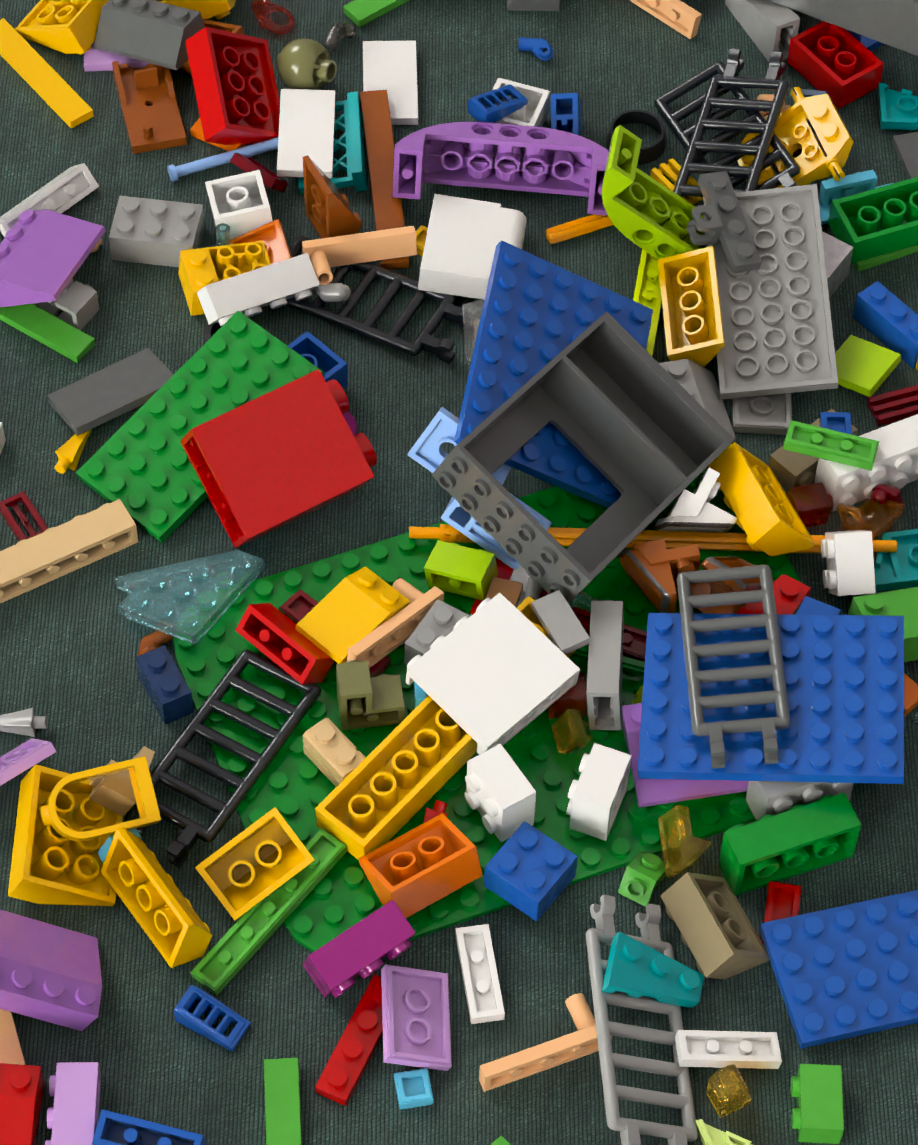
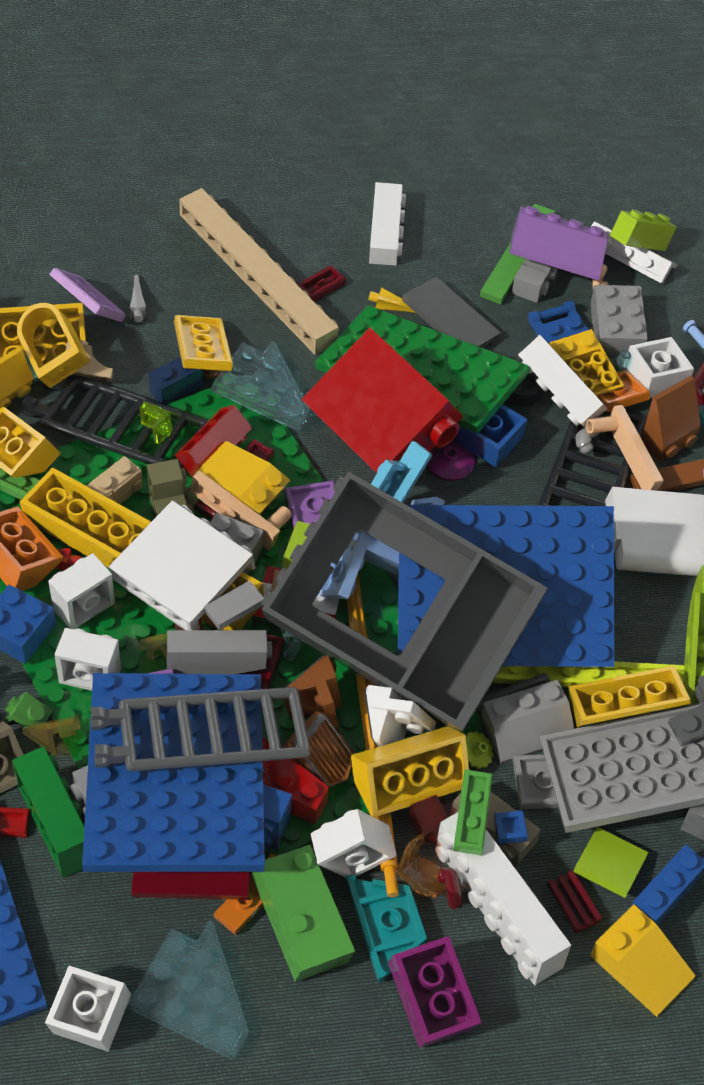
camera: 80 degrees right, 0 degrees up
none -> clear neon green bracket [140,401,173,444]
none -> yellow tile [174,315,233,371]
none -> medium lavender tile [284,481,335,530]
none -> medium azure bracket [371,441,432,503]
none -> blue plate [528,300,588,344]
none -> lime brick [610,209,677,251]

